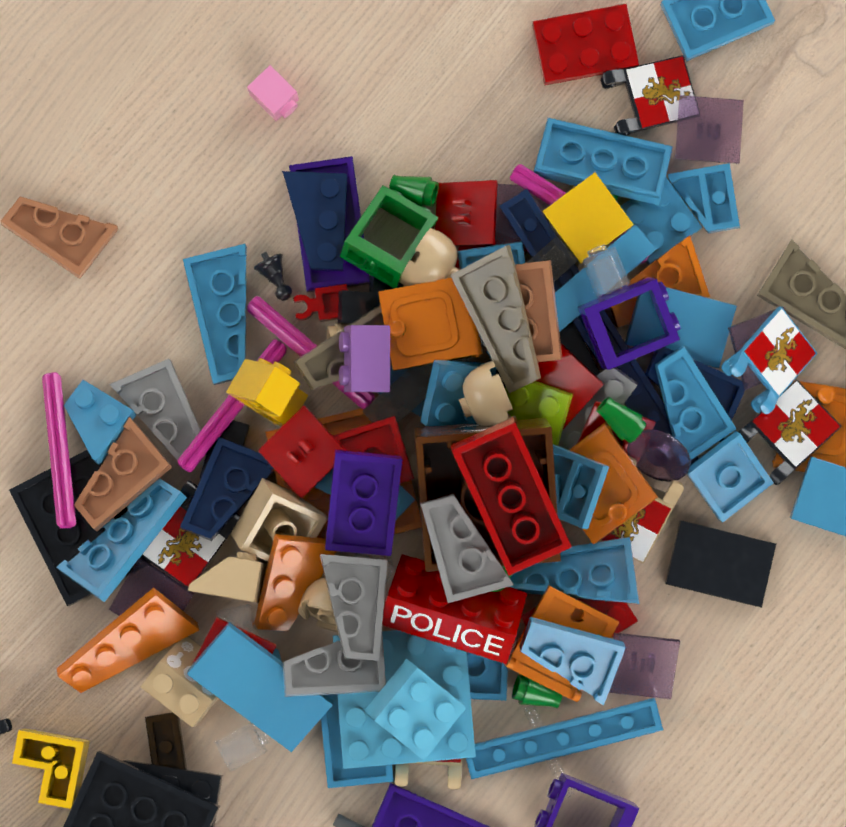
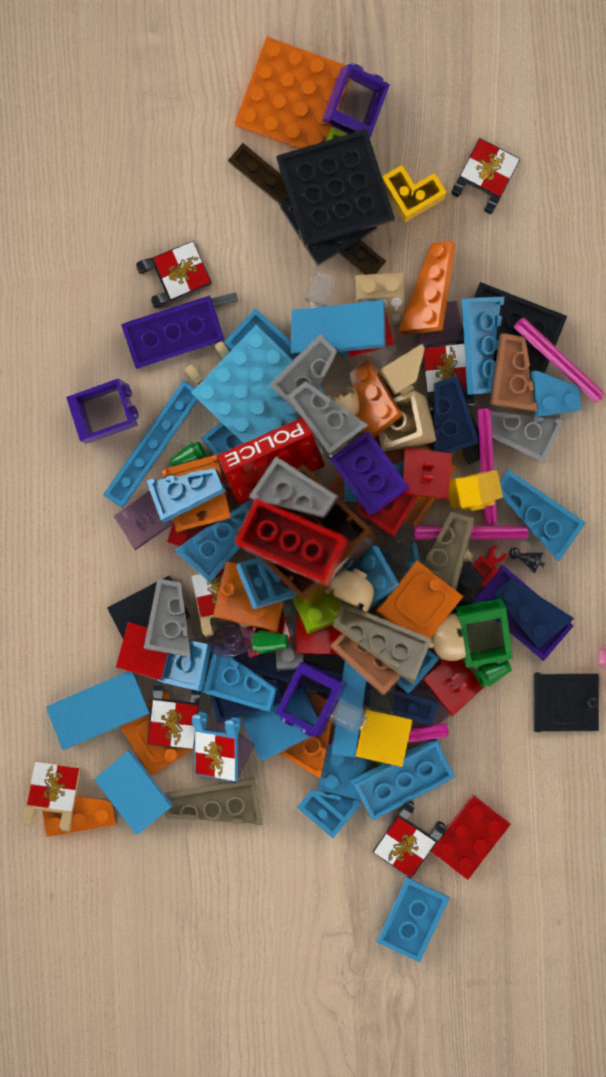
camera: 135 degrees right, 5 degrees up
medium lavender brick [339,325,390,392] -> none
medium azure brick [364,659,466,761] -> none
clear purple piece [675,95,744,164] -> none
none -> red piece [116,622,168,680]
none -> light grey wing [144,579,191,657]
none -> black container [534,672,599,733]

